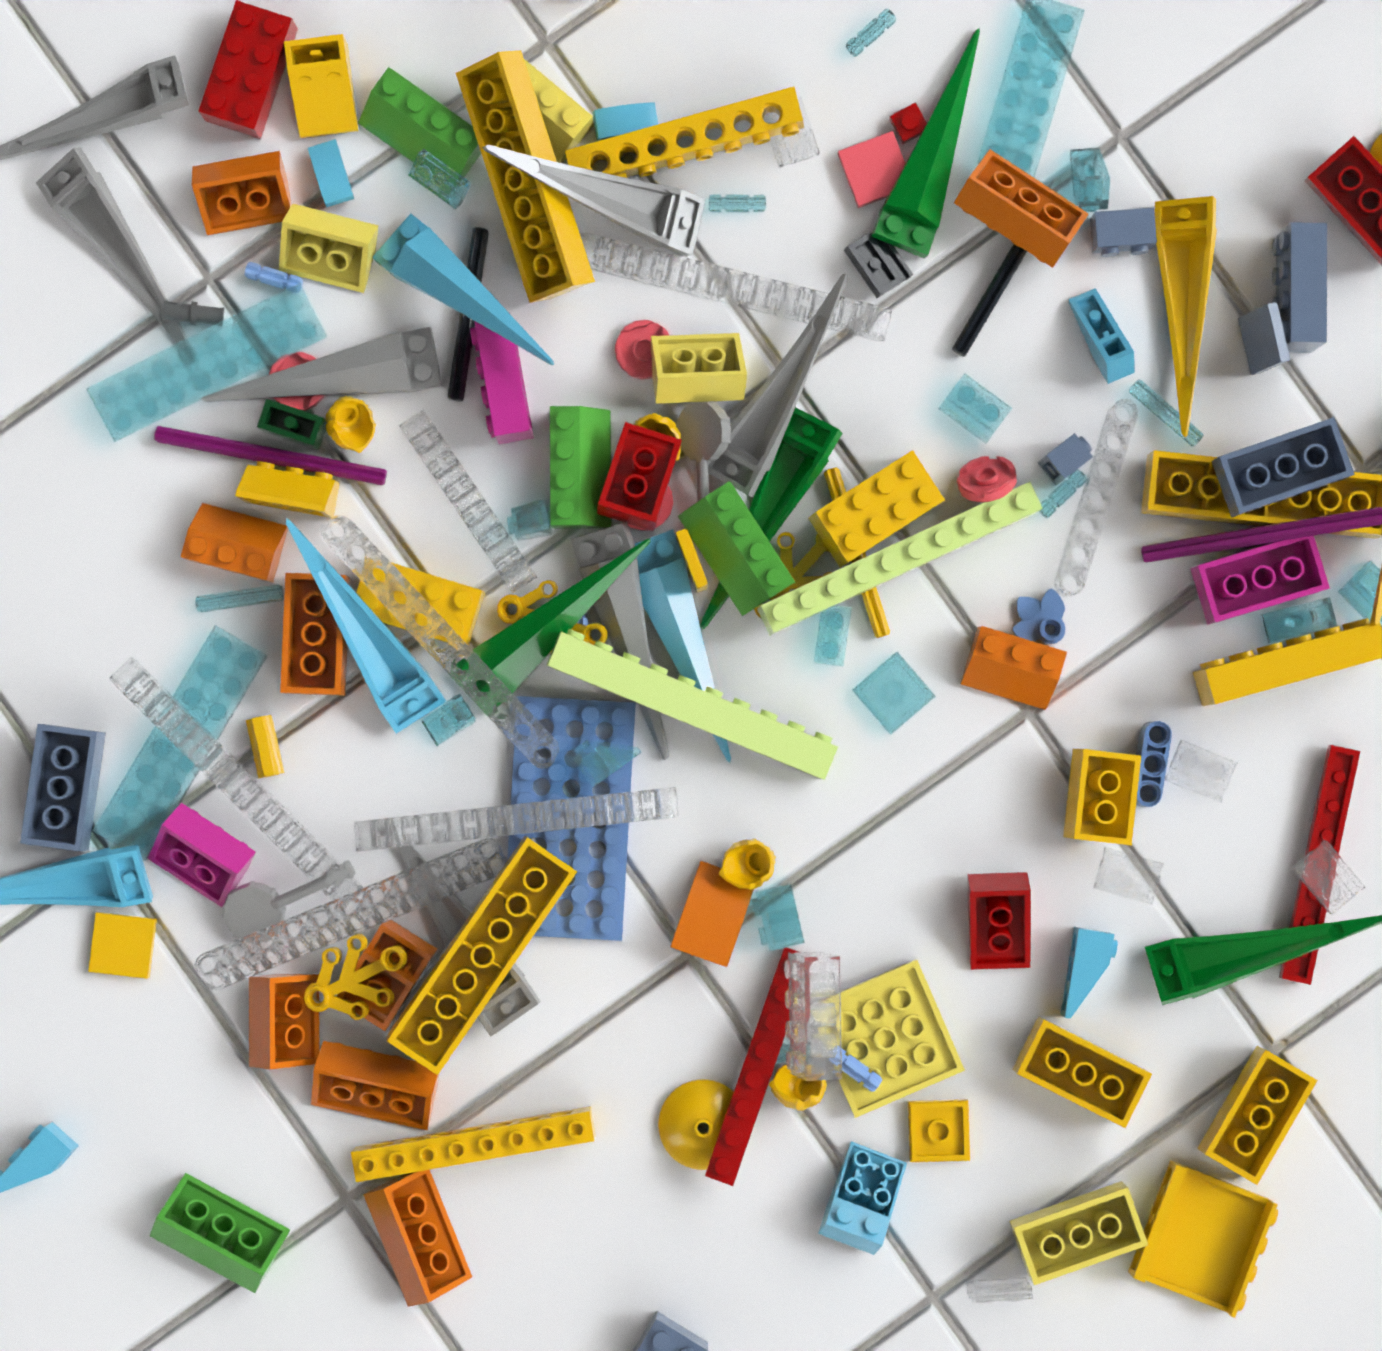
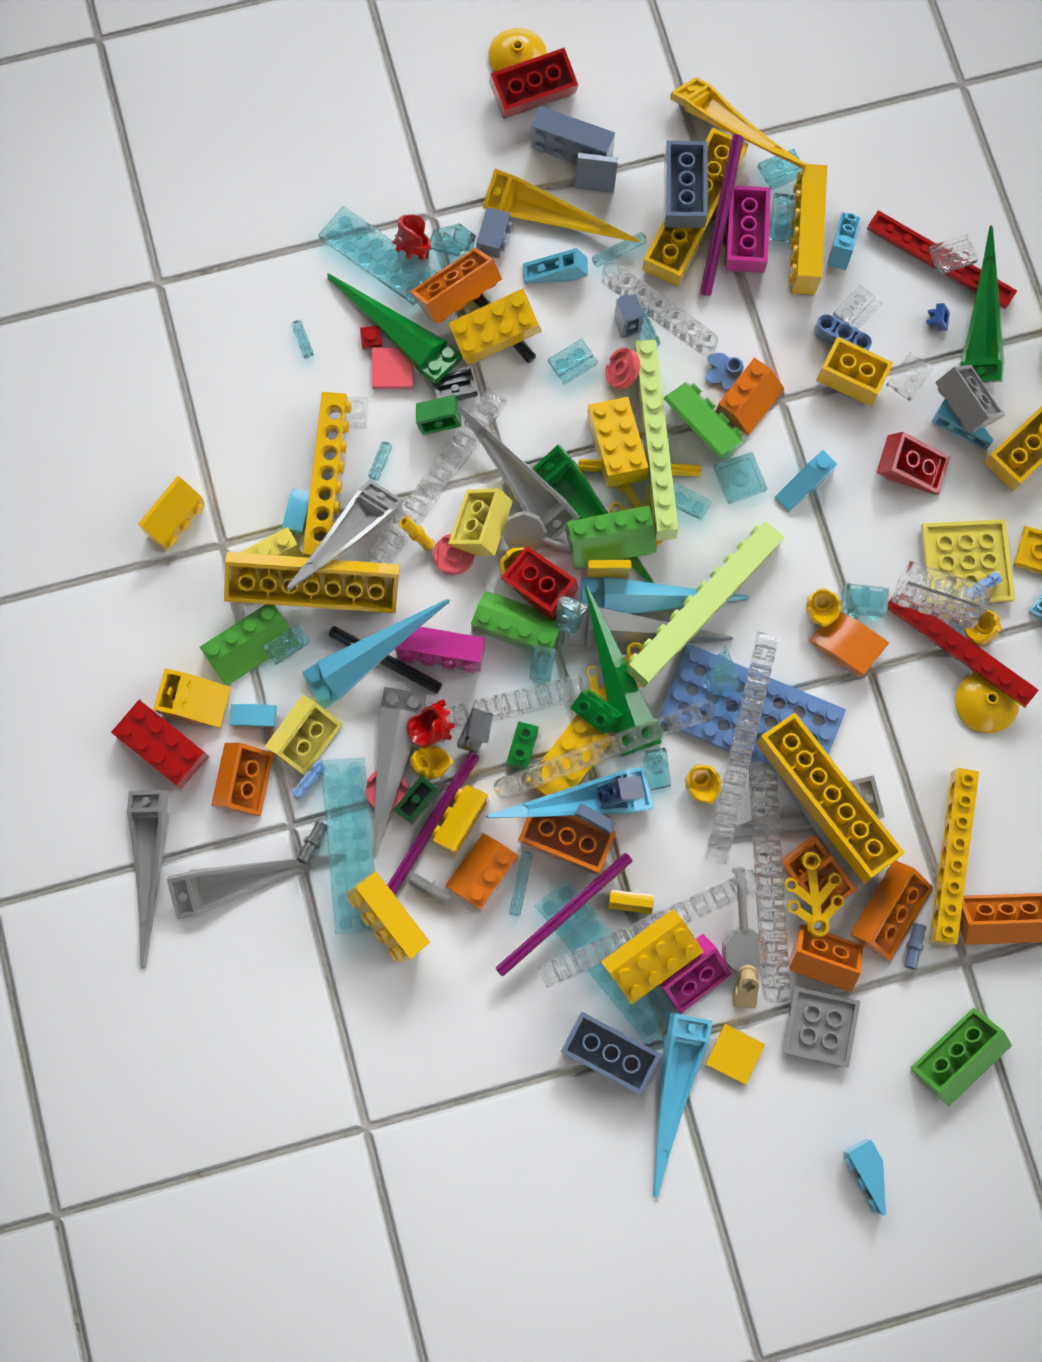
camera: 70 degrees left, 10 degrees down
none -> yellow brick [346,871,431,963]
none -> red hair [392,214,432,260]
none -> yellow pin [399,516,435,551]
none -> red hair [407,699,455,749]
none -> light grey axle [408,873,451,906]
none -> green brick [416,395,462,435]
none -> yellow brick [449,288,542,366]
none -> slope [457,707,493,753]
none -> magenta axle [496,853,633,976]
none -> green brick [506,721,539,772]
none -> clear light blue slope [556,595,587,636]
none -> green brick [570,689,623,735]
none -> sand blue beam [575,804,616,834]
none -> dark blue brick [597,776,645,809]
none -> yellow brick [601,909,704,1005]
none -> bright green slope [663,382,745,460]
none -> yellow hair [685,764,722,805]
none -> tan piece [733,965,759,1009]
none -> medium azure slope [775,450,838,512]
none -> light grey plate [782,986,860,1068]
none -> medium azure slope [827,212,861,271]
none -> sand blue pin [903,923,927,970]
none -> blue tile [926,303,950,331]
none -> light grey slope [935,365,1005,433]

